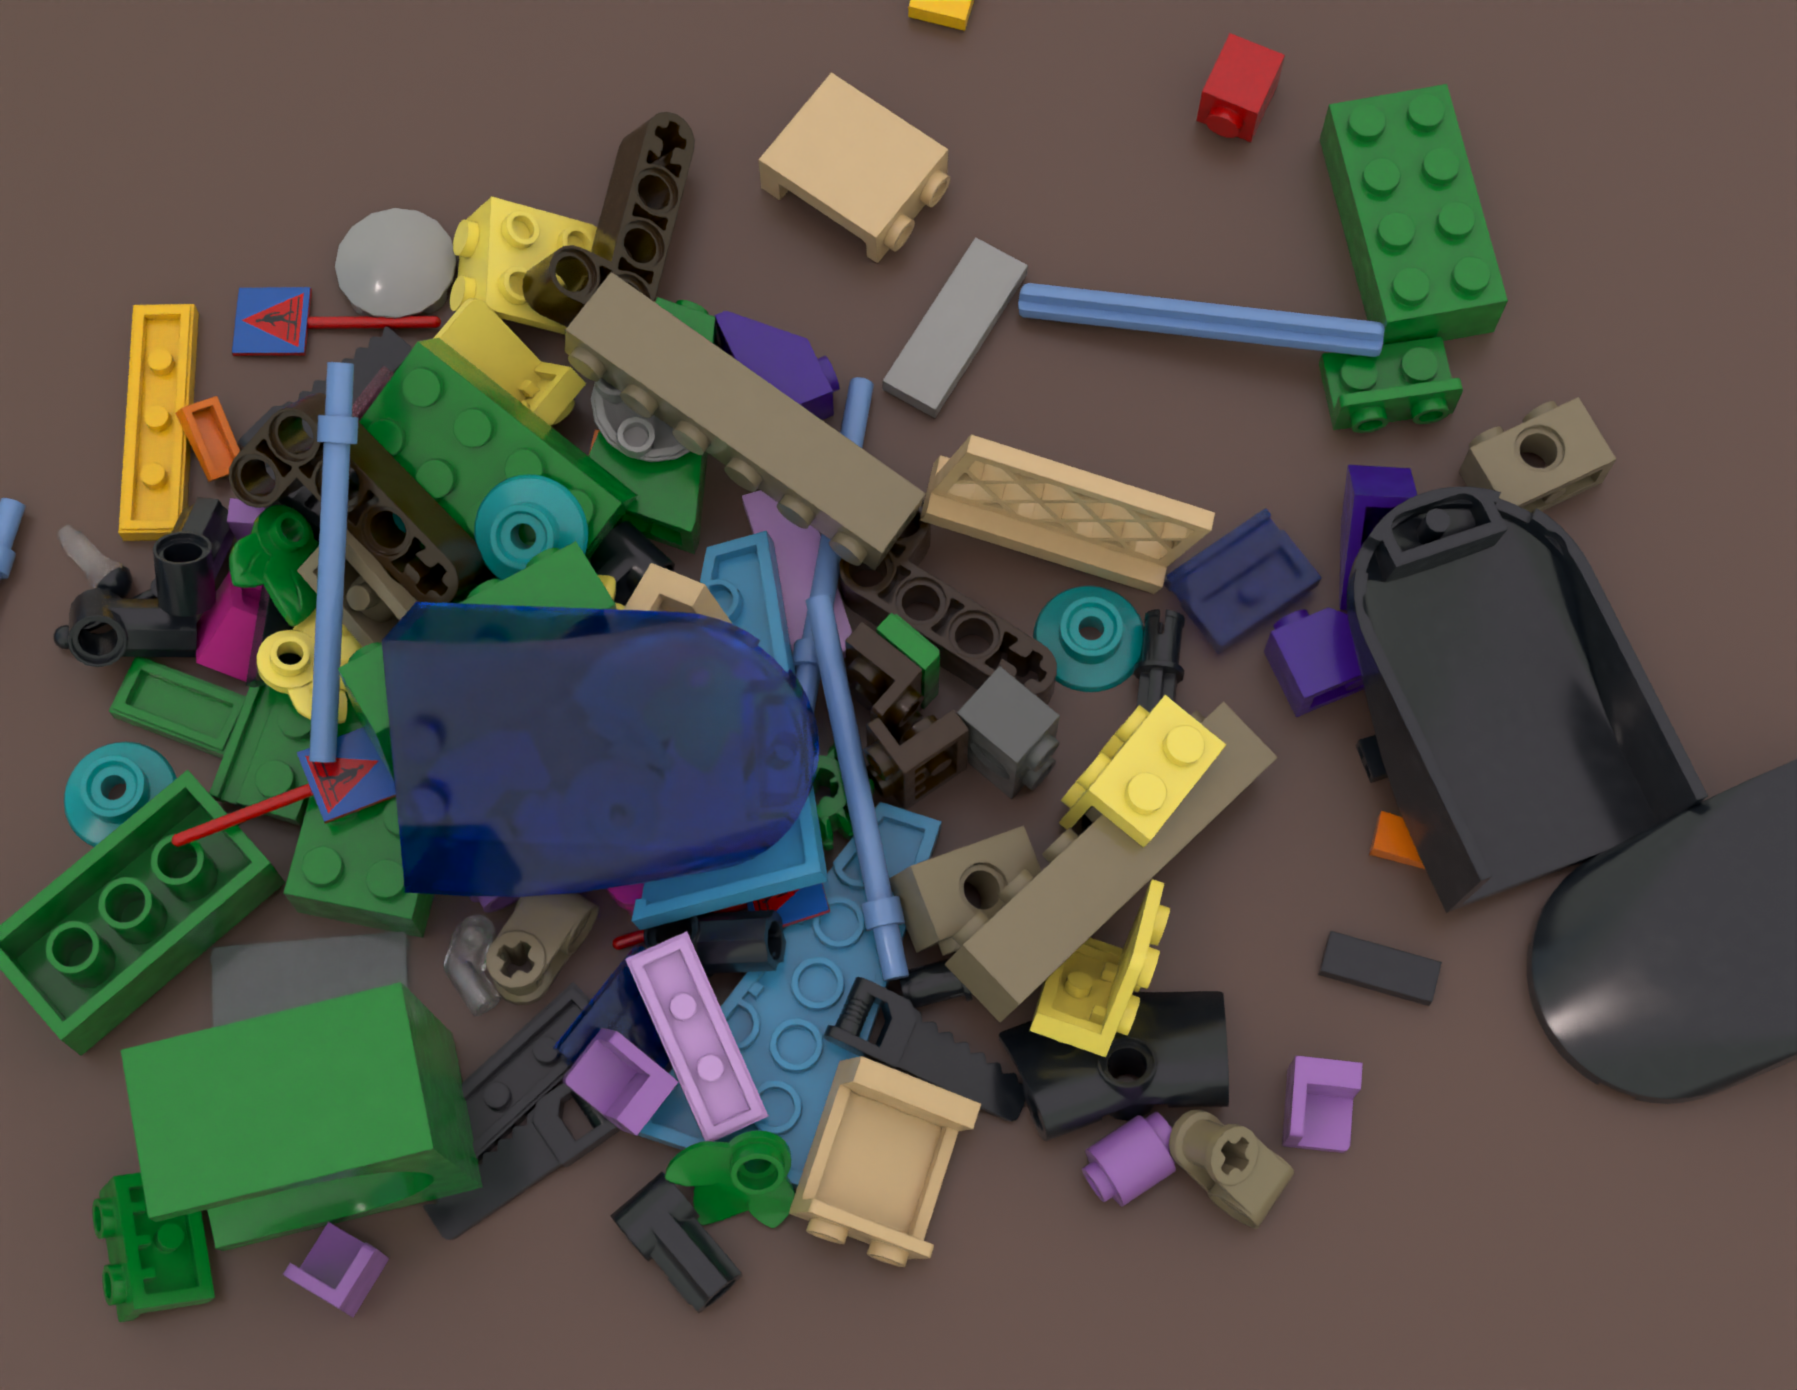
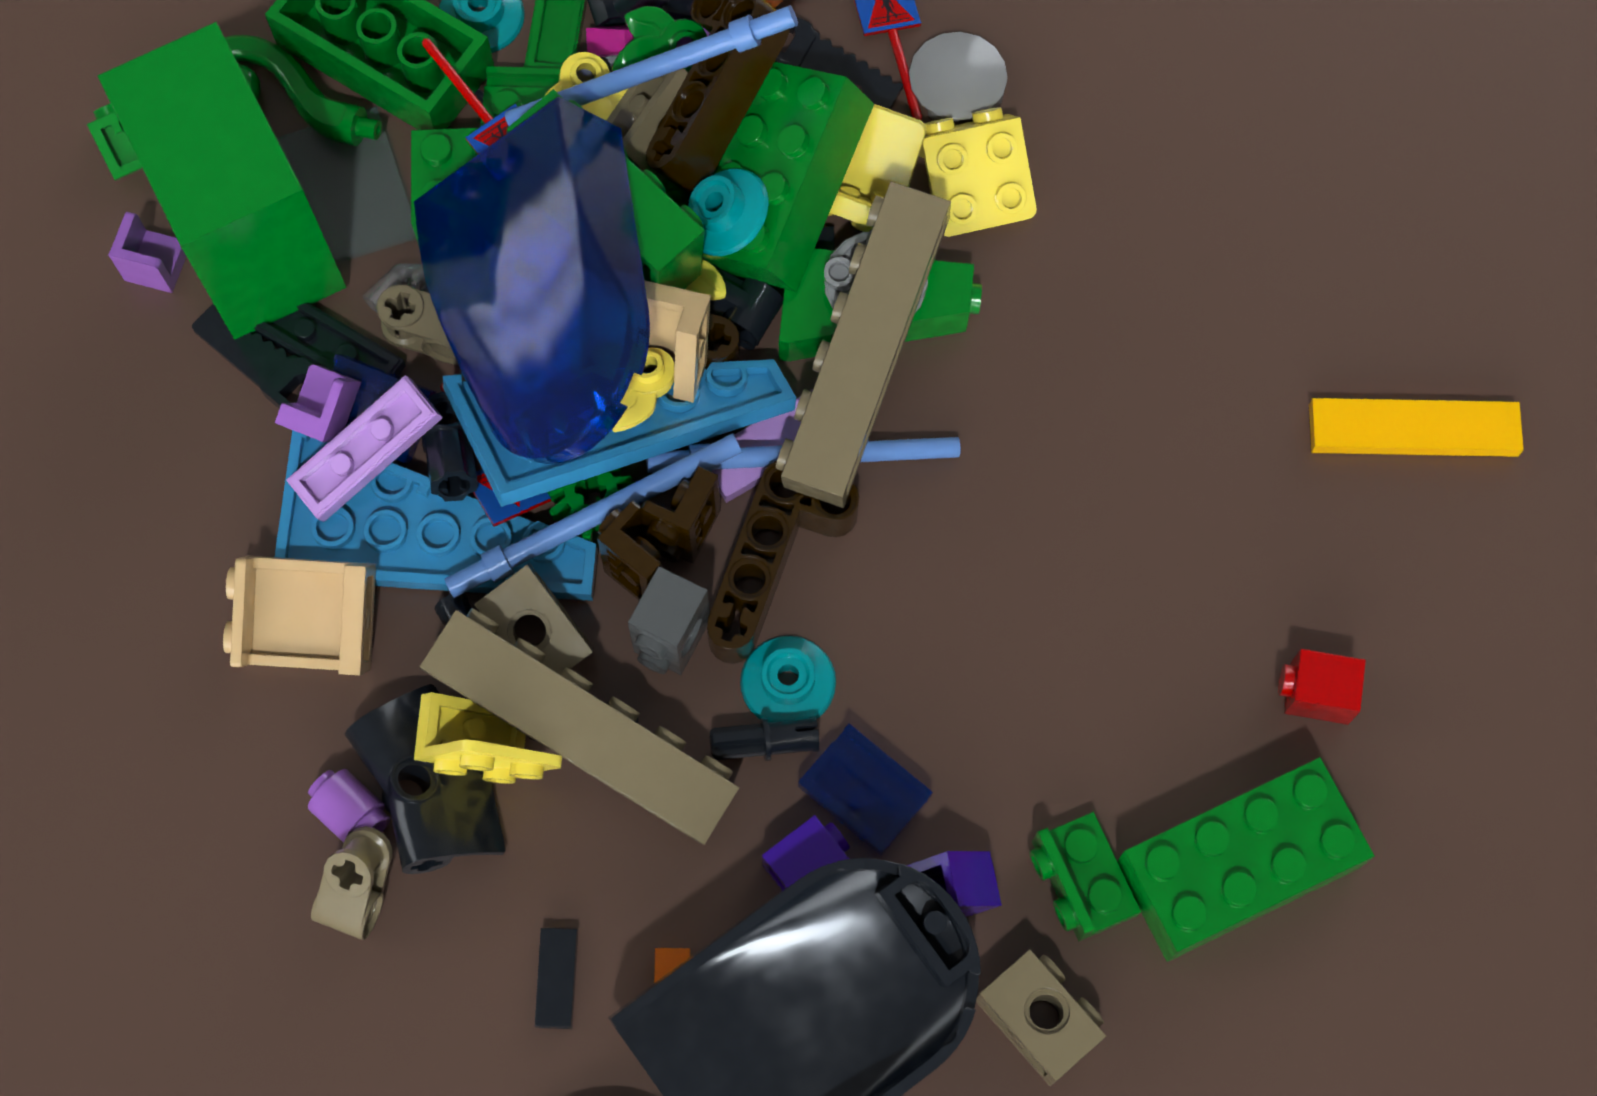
camera: 75 degrees right, 0 degrees up
dark brown beam [522,112,695,327] -> none
black piece [610,1171,743,1314] -> none
green plate [665,1130,795,1228] -> none
dark purple slope [714,311,840,420] -> none
tan panel [759,72,950,263] -> none
black piece [823,977,1026,1122] -> none
green tile [876,613,940,710] -> none
light grey tile [882,237,1028,418] -> none
tan fence [920,434,1215,594] -> none
medium blue axle [1018,283,1385,357] -> none
light yellow bracket [1059,695,1226,848] -> none
medium lavender panel [1282,1056,1363,1153] -> none
none -> green plant [225,35,382,146]

